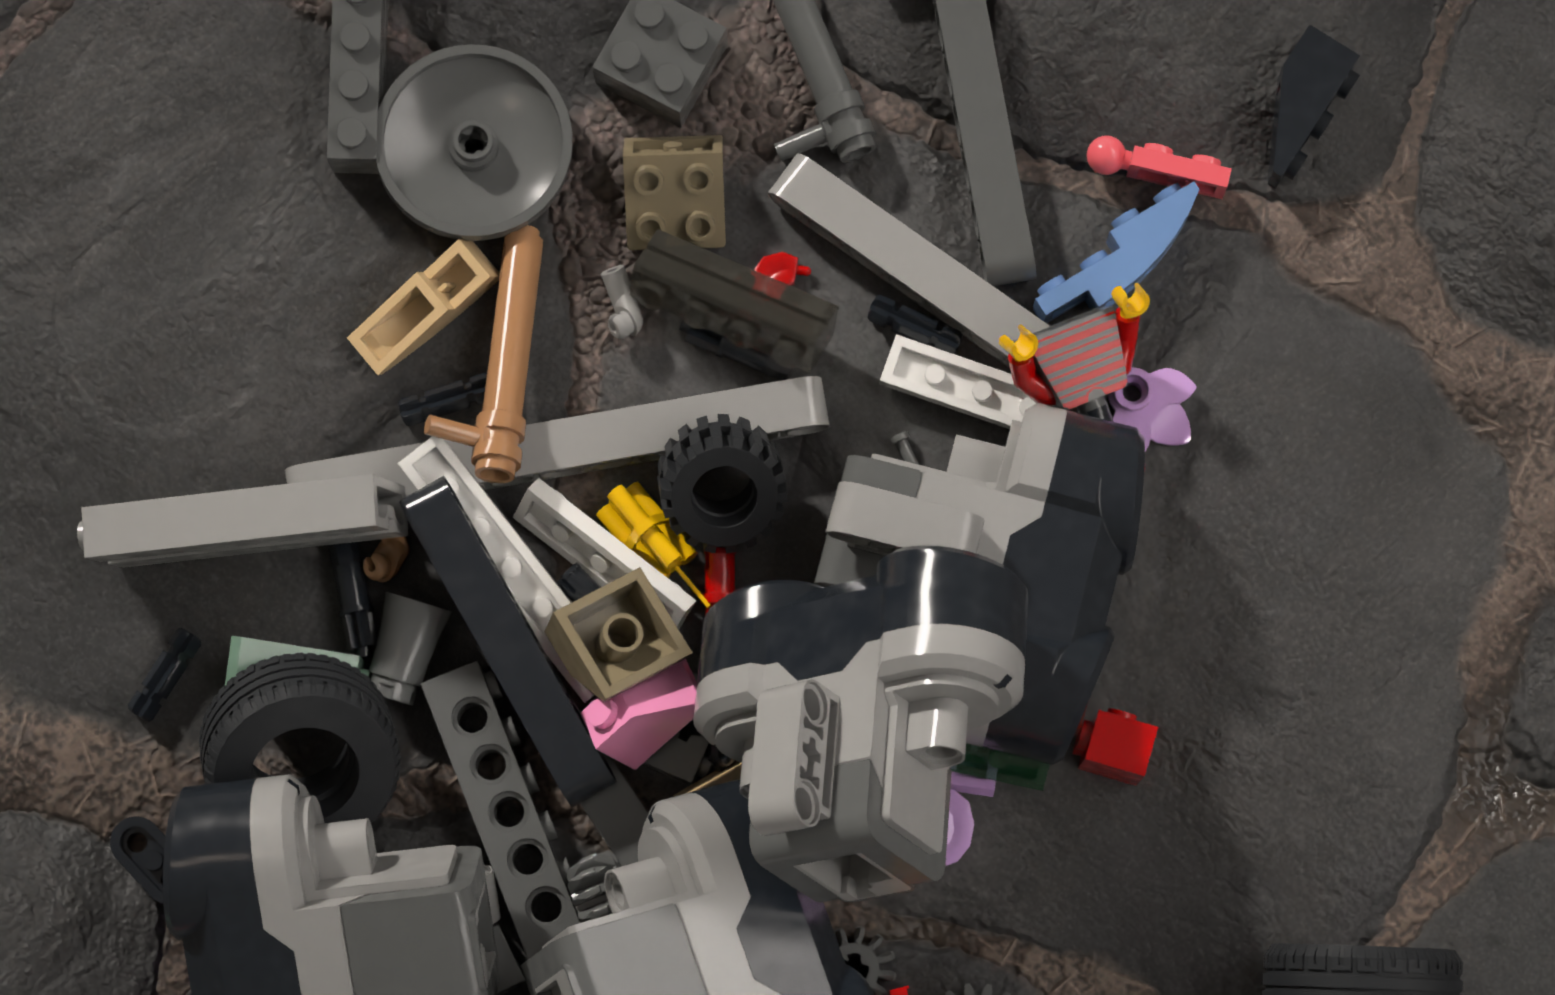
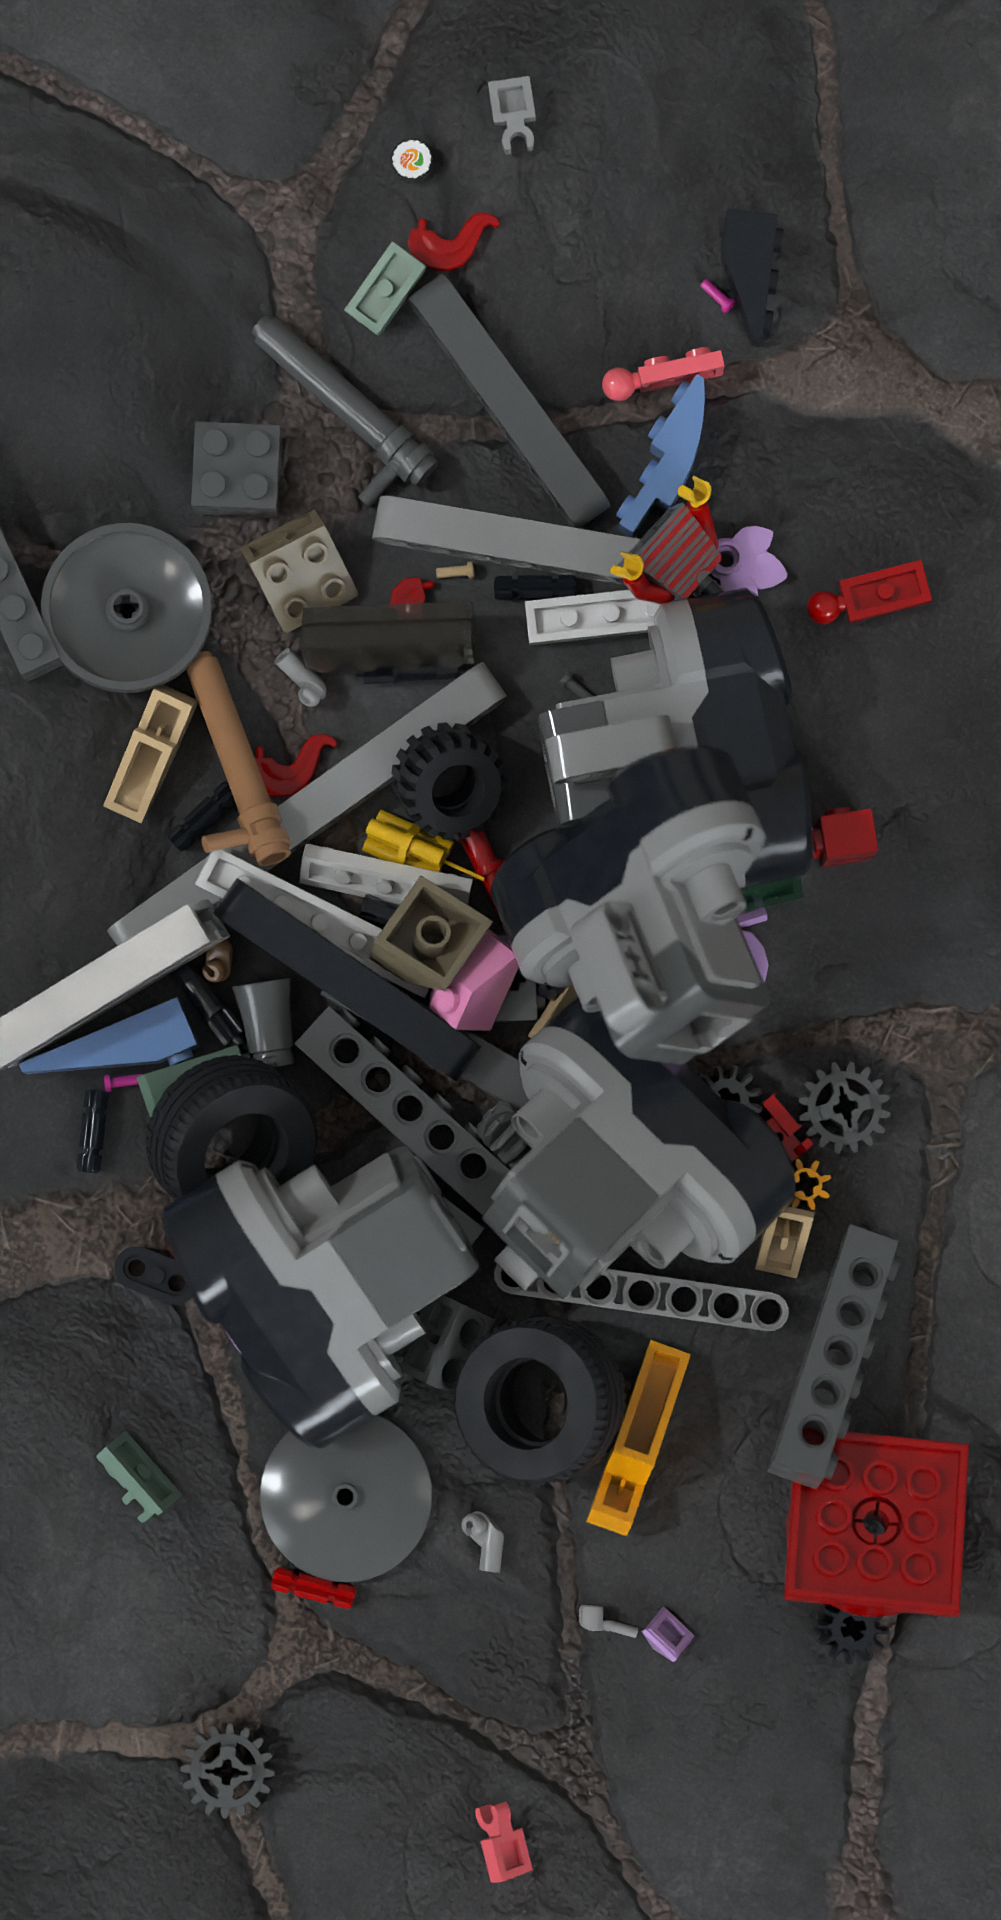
camera: 25 degrees left, 5 degrees up
none -> medium blue slope [19,997,200,1074]
none -> dark pink piece [104,1074,142,1092]
none -> red piece [255,734,337,797]
none -> tan piece [436,561,475,579]
none -> dark pink piece [700,279,736,313]
none -> red plate [807,560,932,625]

